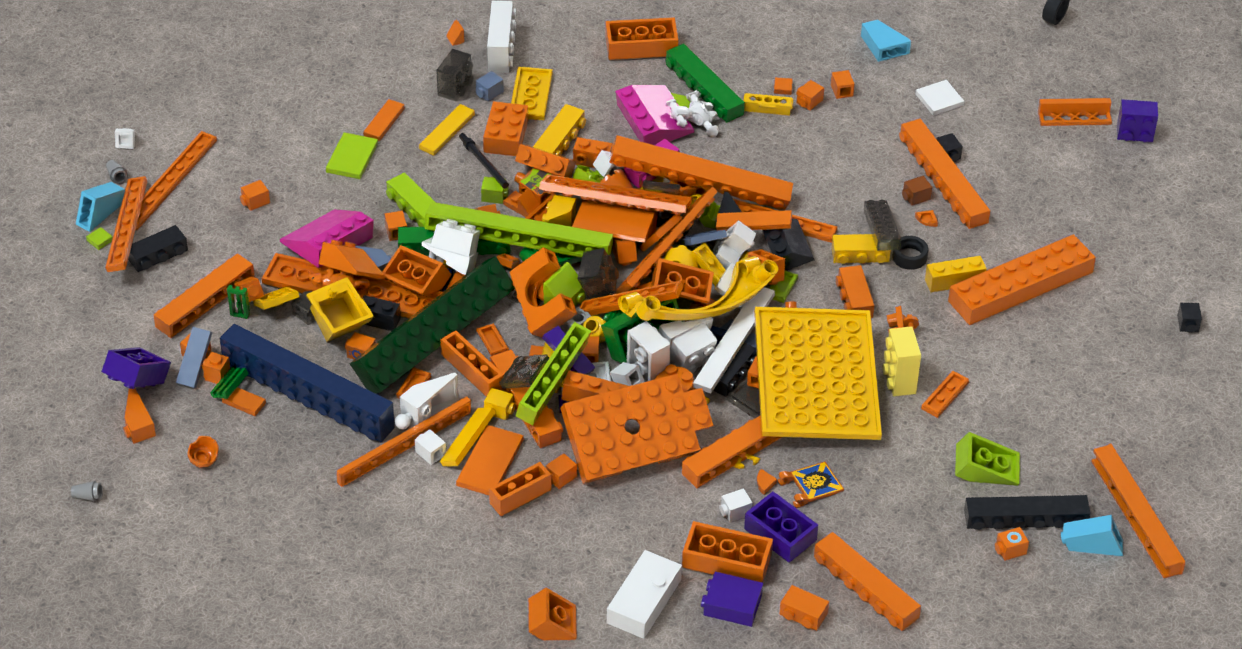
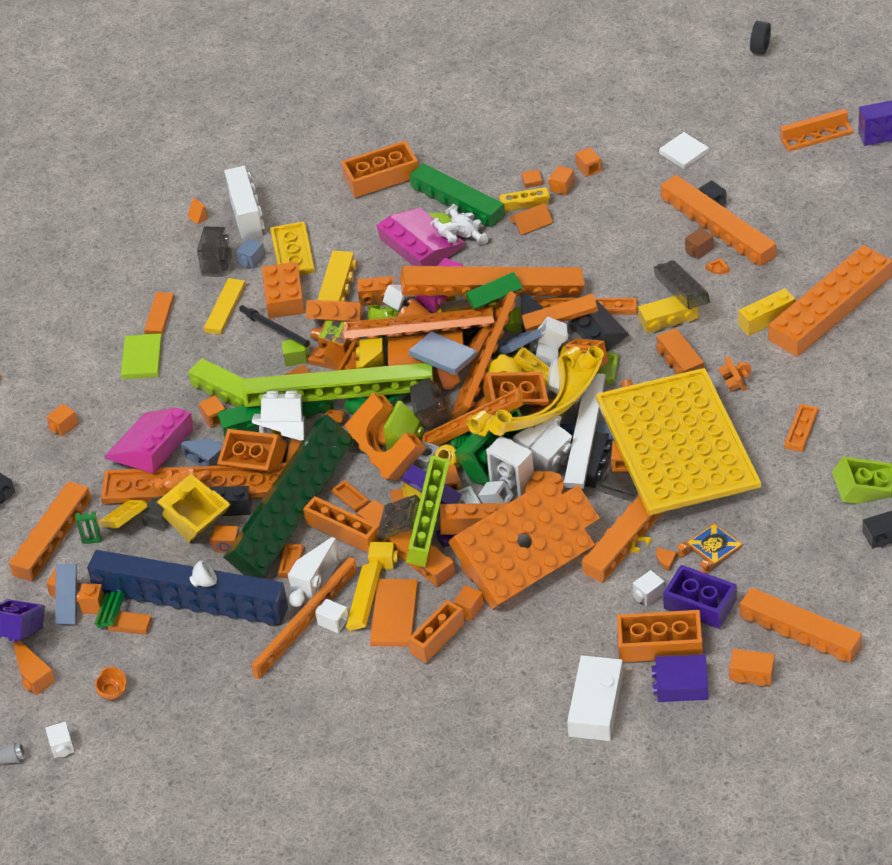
camera: 10 degrees left, 0 degrees up
orange brick [234,277,264,302] -> none
orange slope [318,240,384,279] -> none
orange slope [528,587,577,640] -> none
medium azure slope [861,20,911,62] -> none
light yellow brick [882,327,921,396] -> none
black tyre [892,235,929,270] -> none
none -> white brick [45,722,74,758]
none -> white brick [190,560,217,587]
none -> tile [409,332,477,375]
none -> green tile [465,272,523,310]
none -> orange panel [509,203,553,235]

